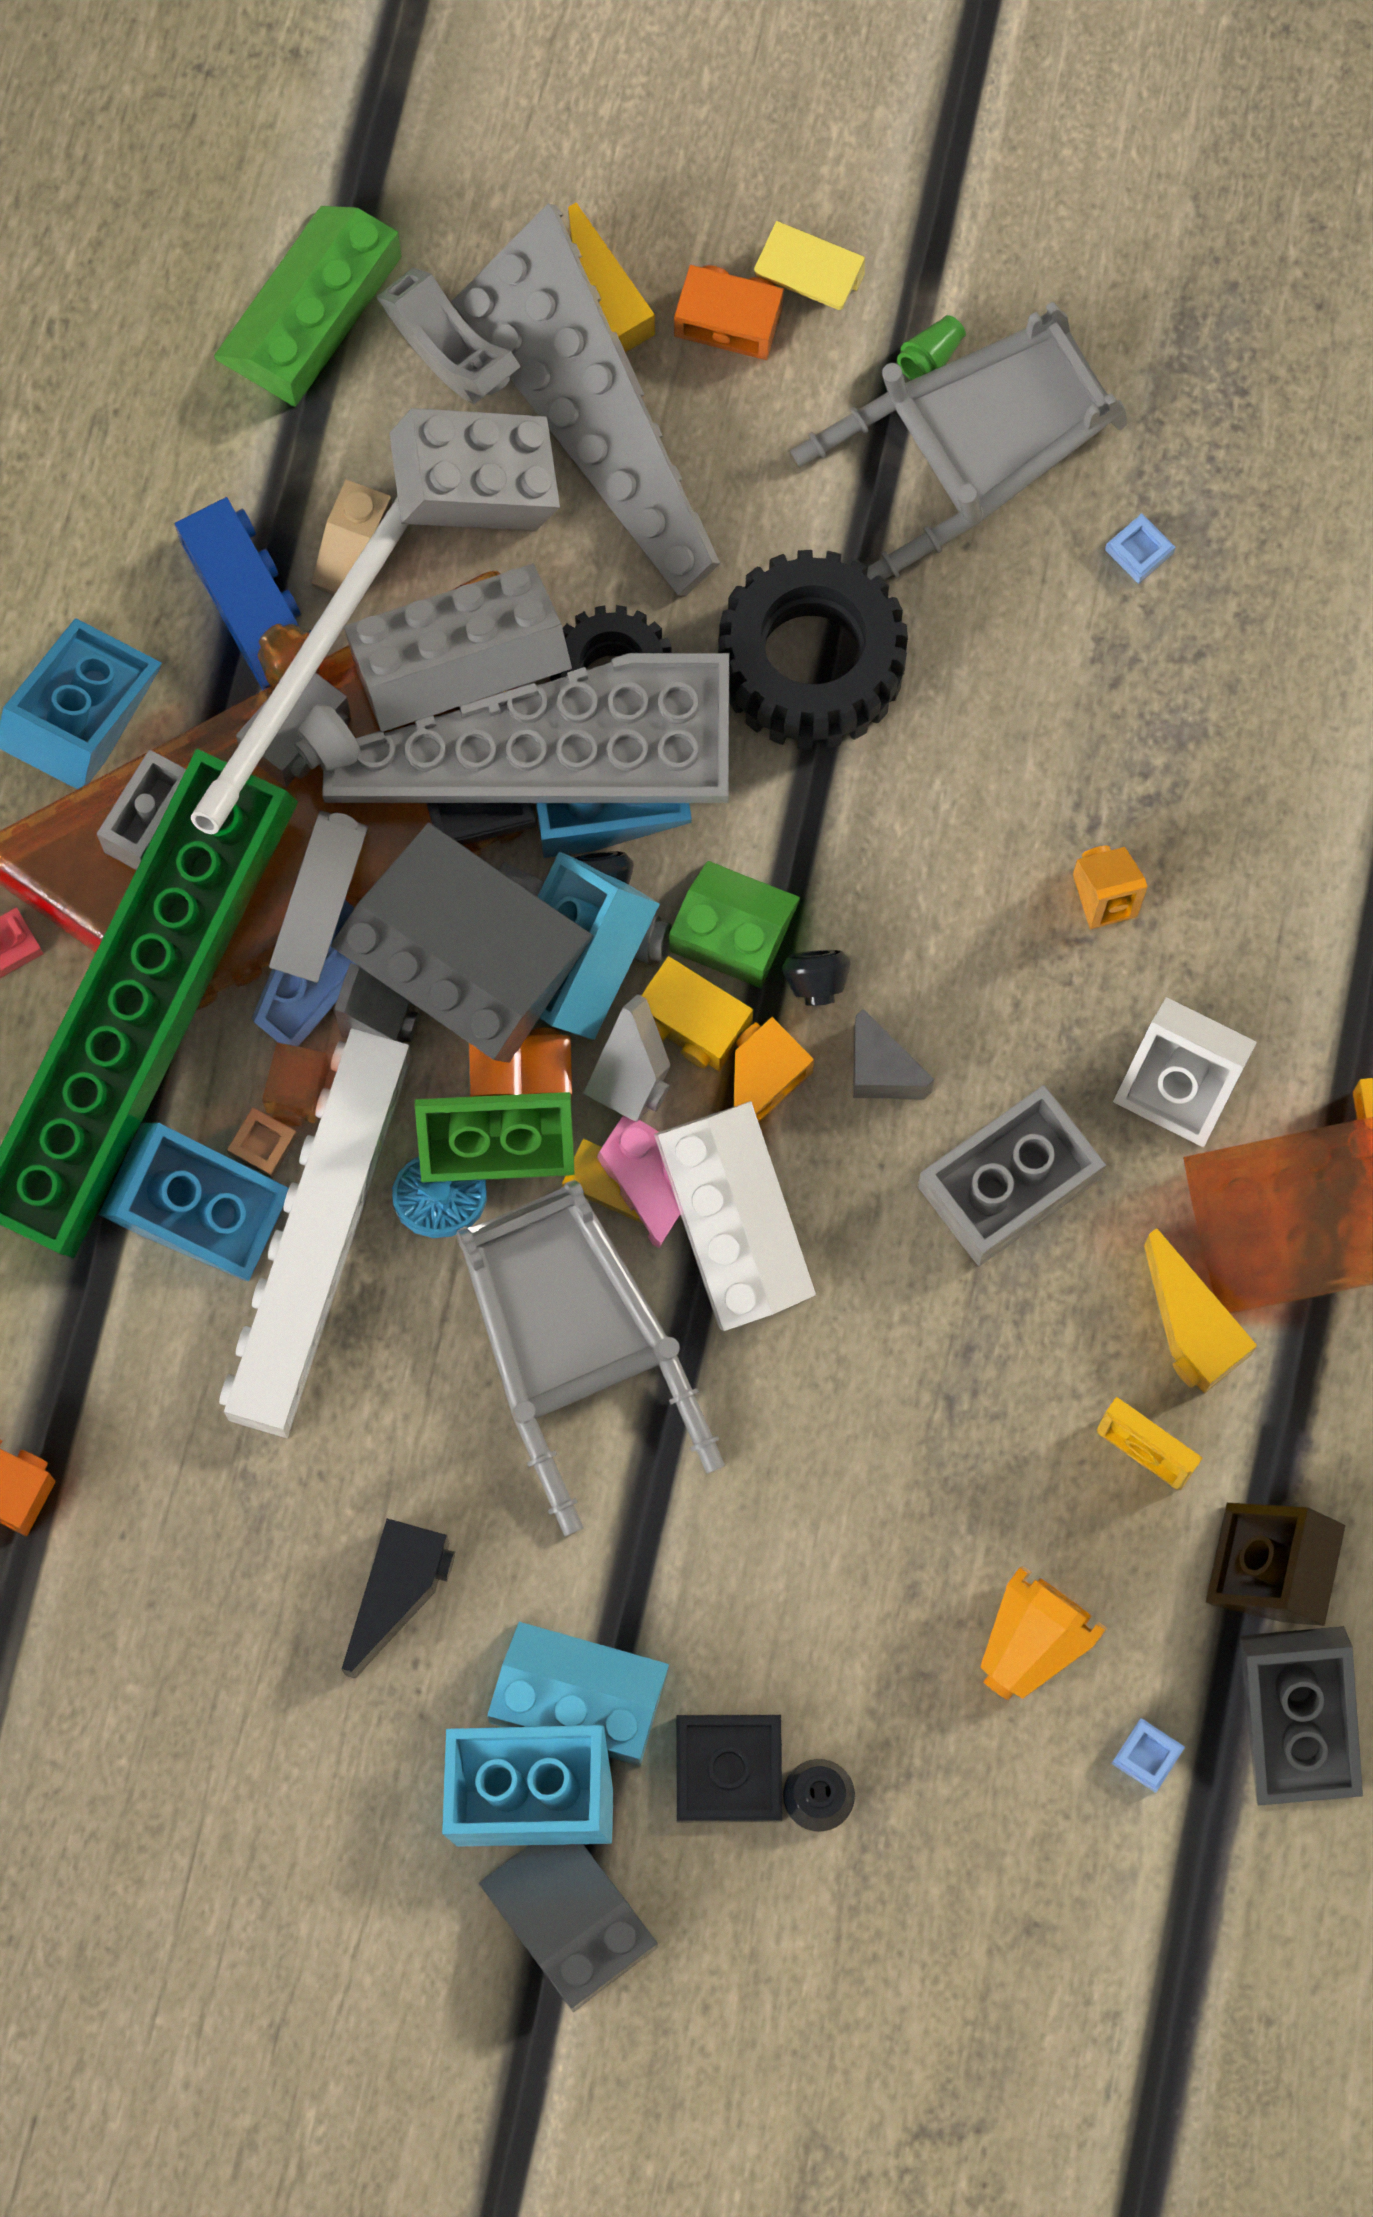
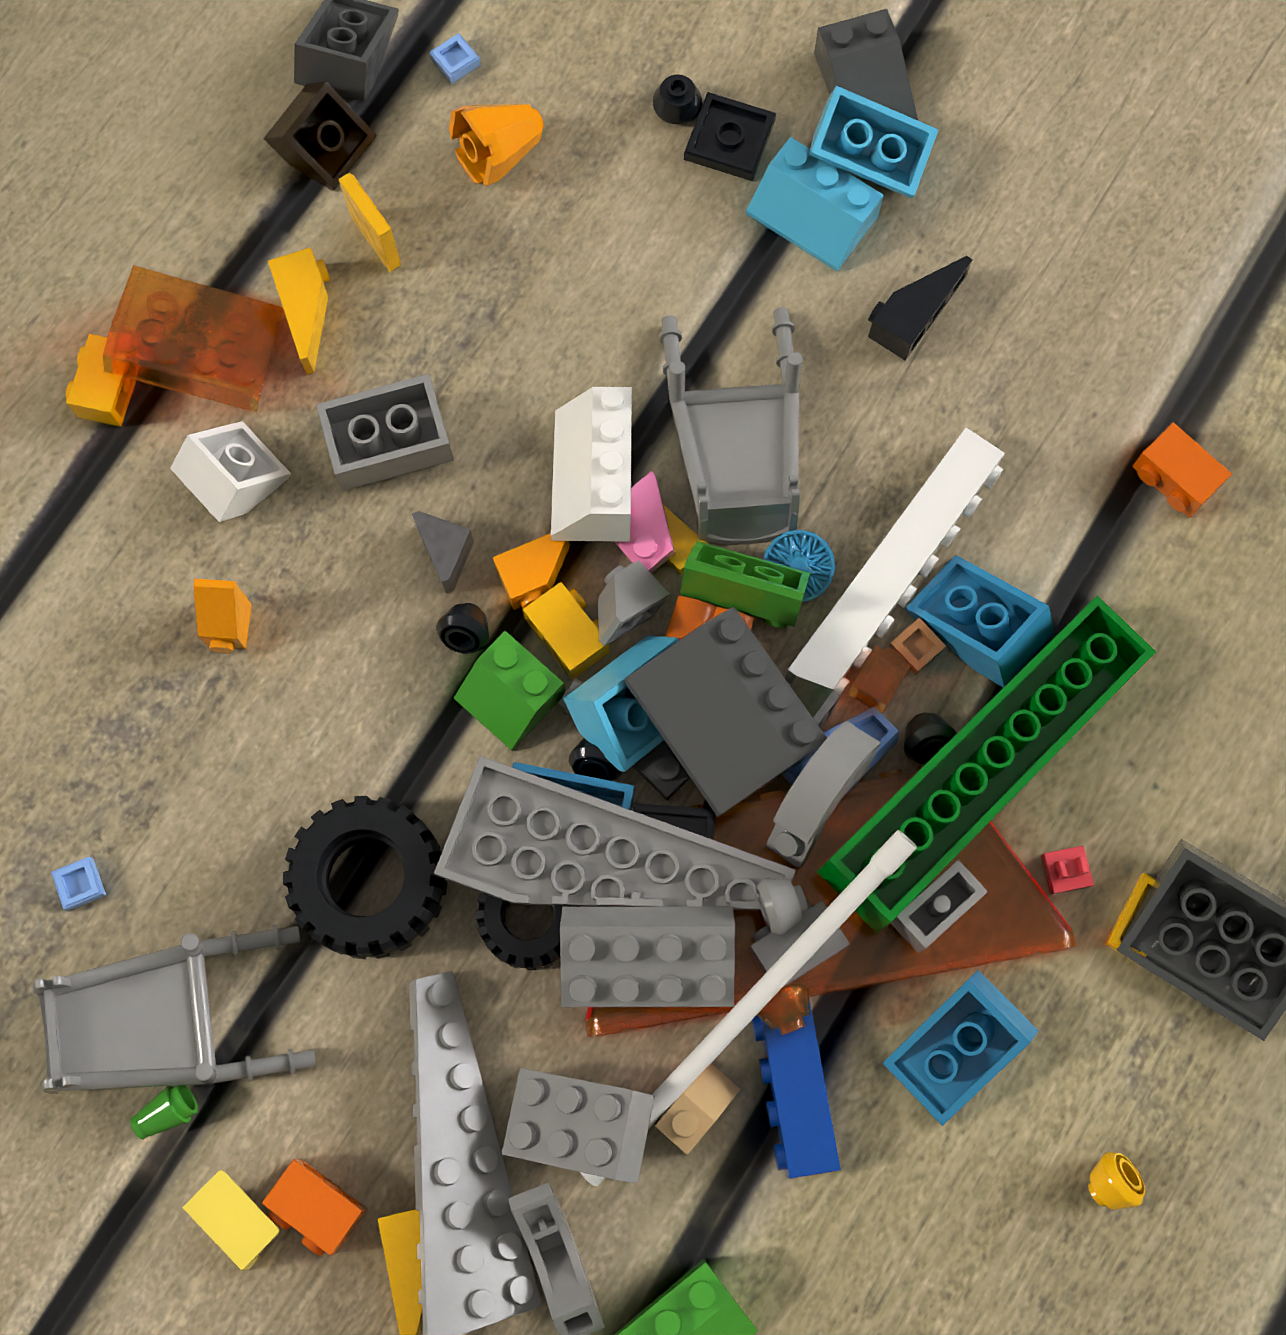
camera: 160 degrees left, 0 degrees up
none -> pearl dark grey cone [904,713,957,764]

